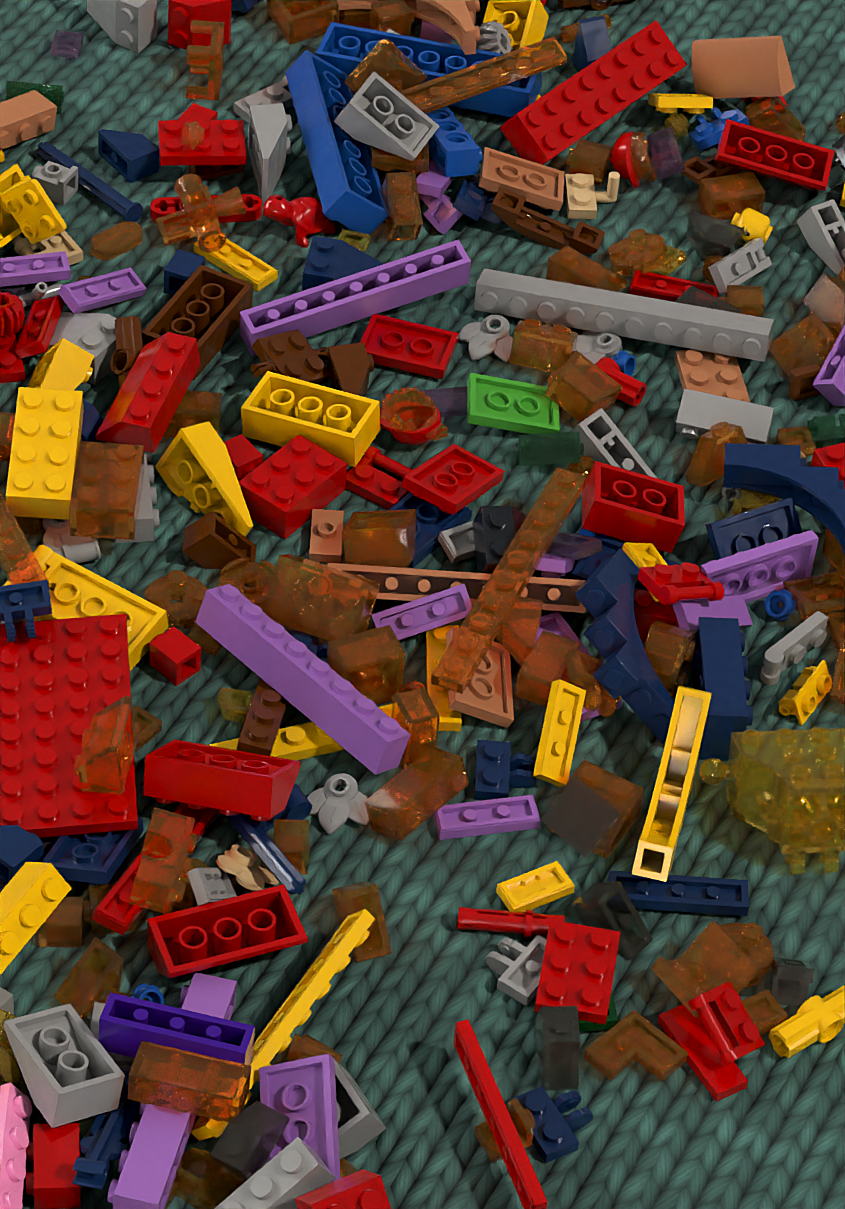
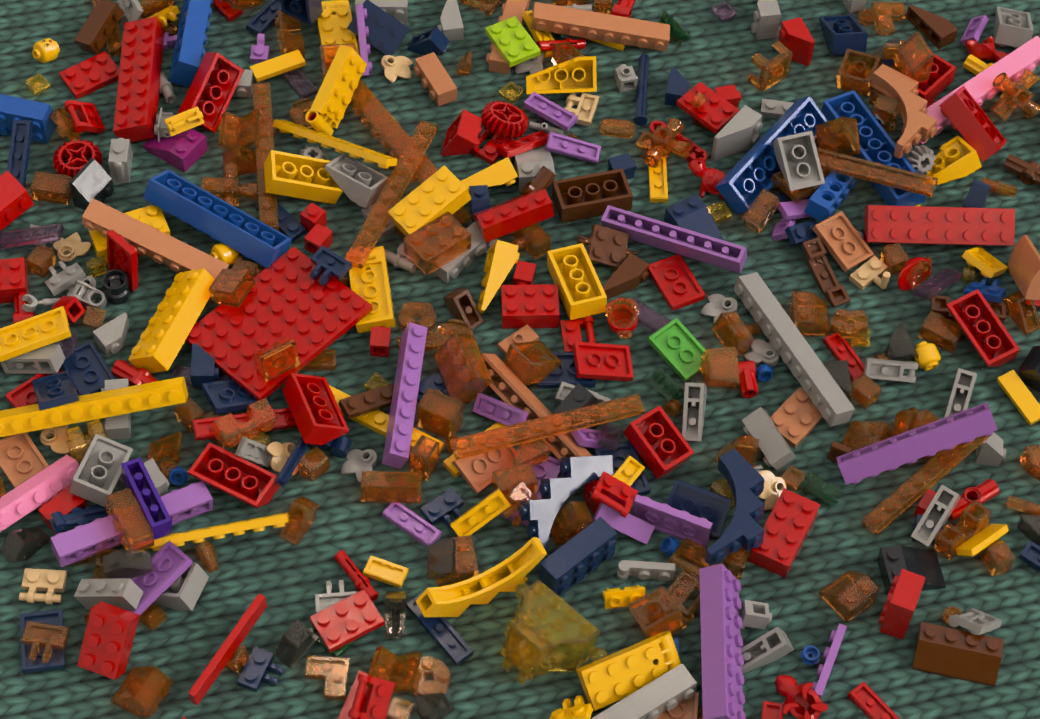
camera: 50 degrees right, 10 degrees up
yellow bracket [0,175,67,245] -> none

